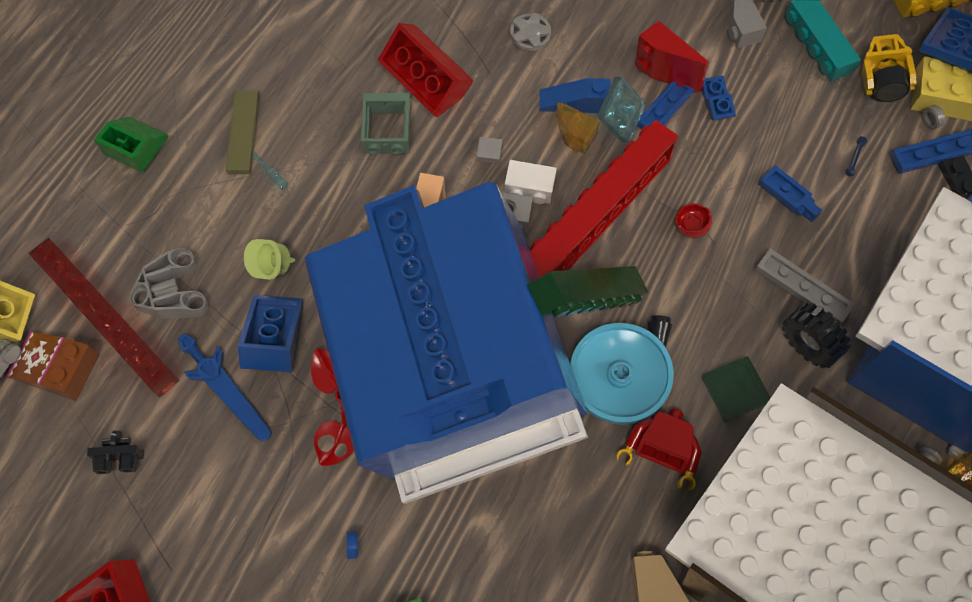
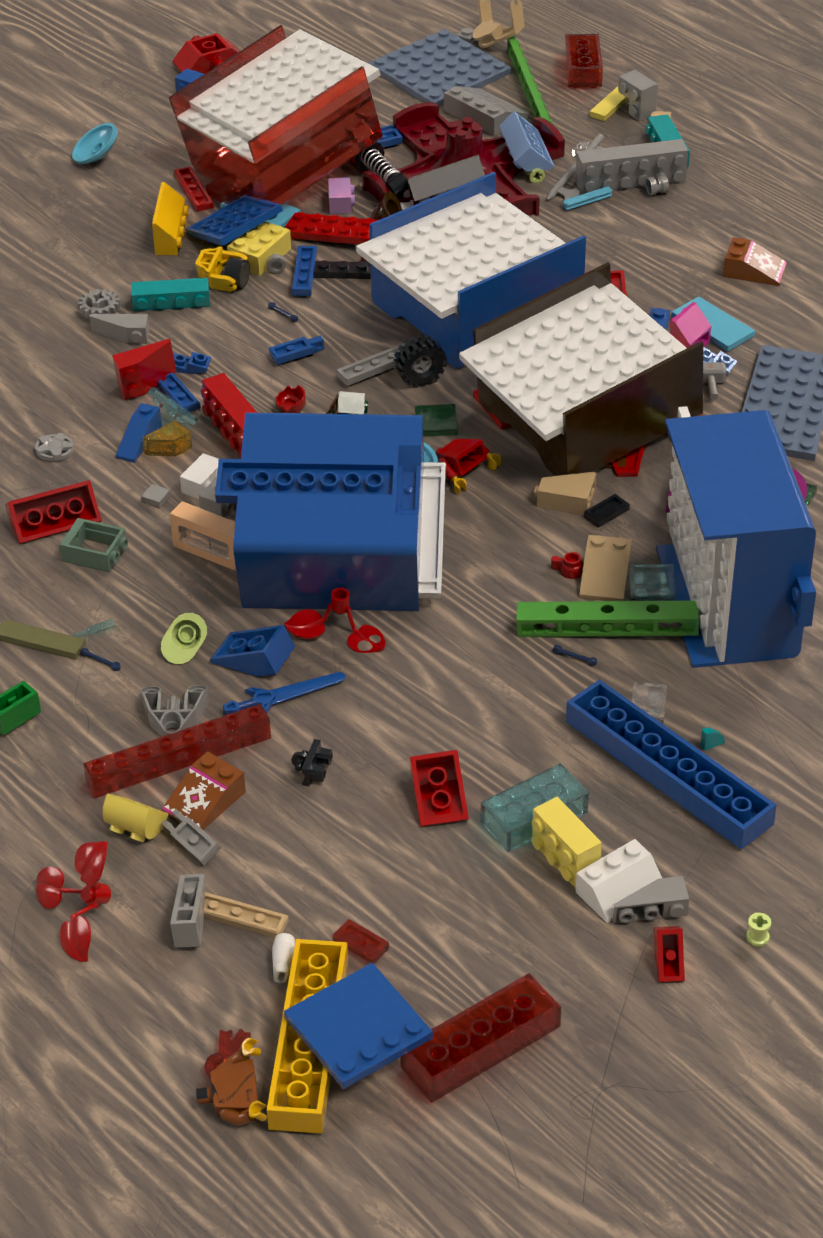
camera: 70 degrees left, 25 degrees down
blue tile [347,531,358,559] -> none
none -> dark blue hinge [80,648,121,671]

